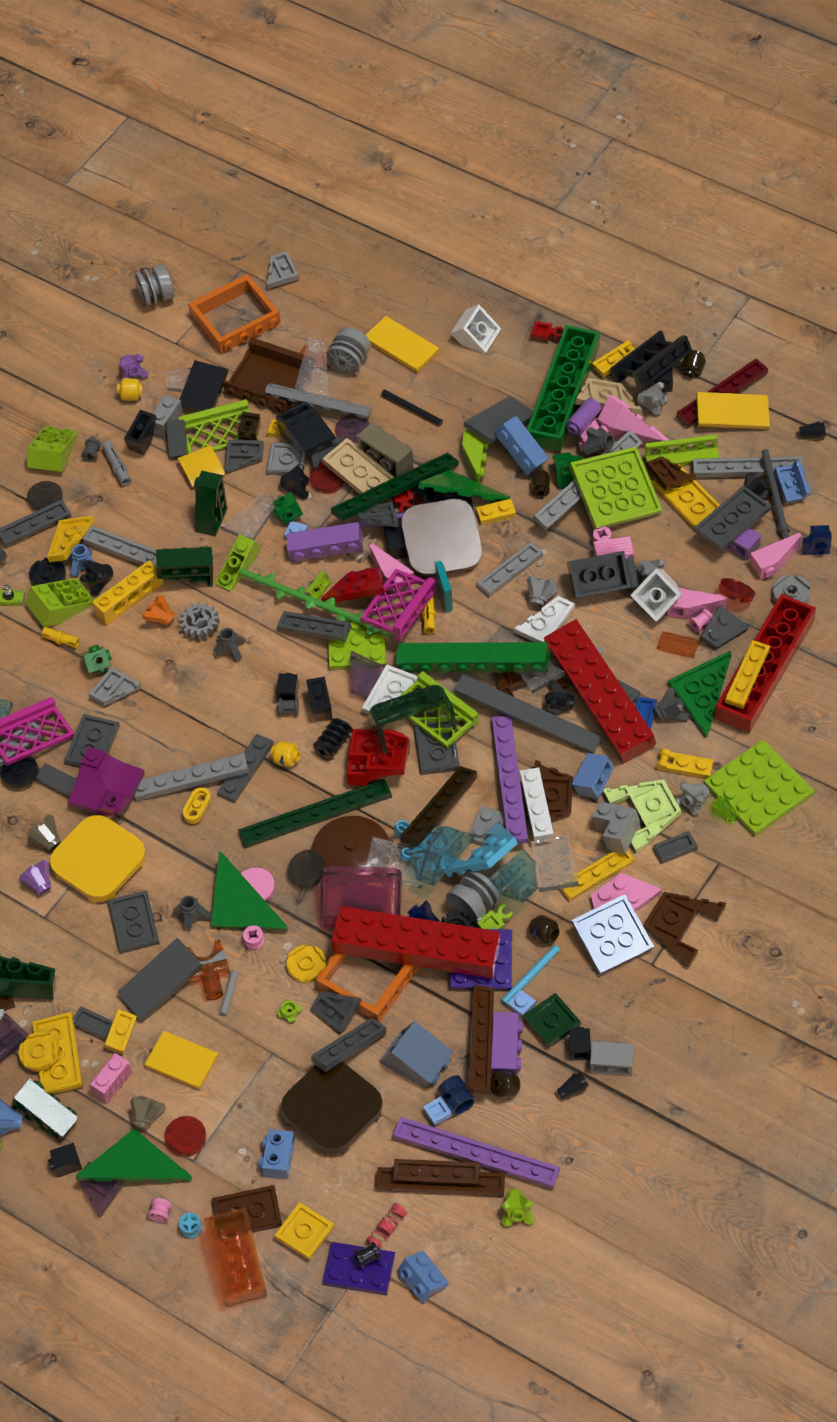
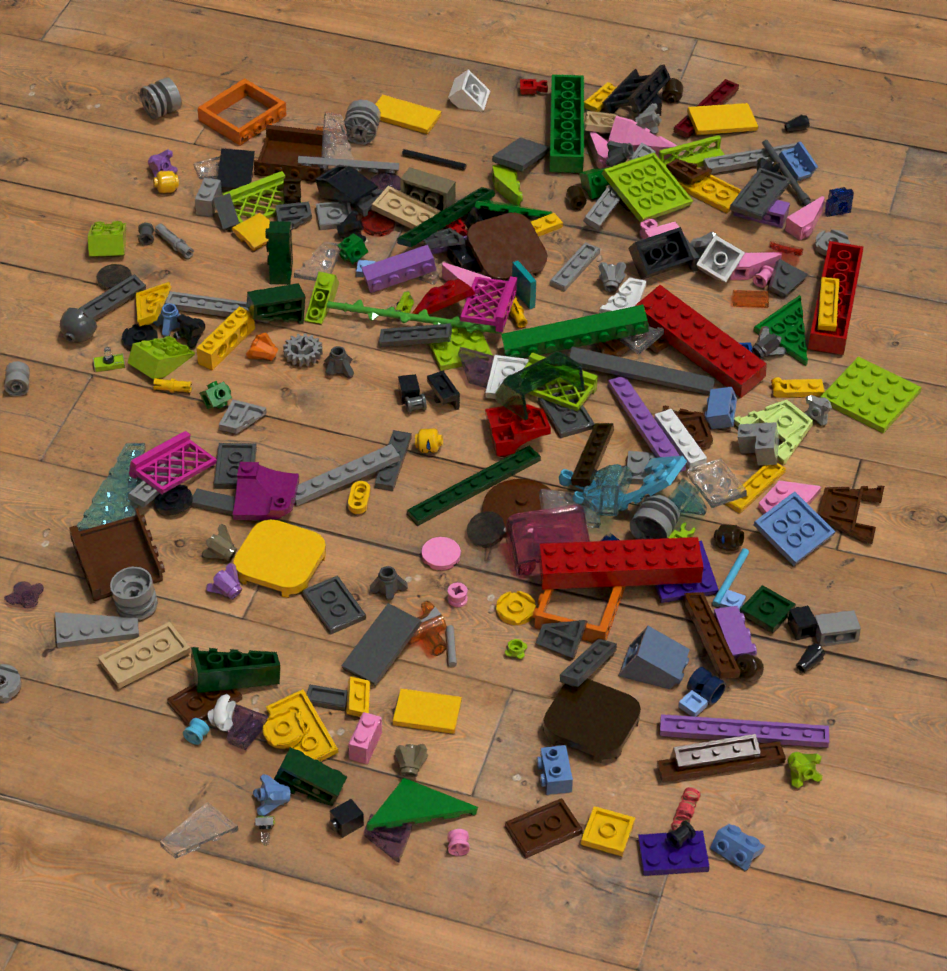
camera: 20 degrees left, 10 degrees down
black slope [124,410,156,455] -> none
clear red tile [164,1116,206,1157] -> none
medium azure wheel [179,1212,202,1239] -> none
clear orange brick [204,1207,268,1307] -> none
green tile [211,852,288,931] -> none
light grey wing [266,251,299,289] -> none
yellow tile [267,419,280,437] -> none
black piece [313,718,353,761] -> none
medium blue brick [494,416,549,475] -> none
black rock [544,680,575,715] -> none
medium lavender brick [566,398,601,435] -> none
dark grey tile [653,831,698,864] -> none
clear neon green cone [710,795,740,824] -> none

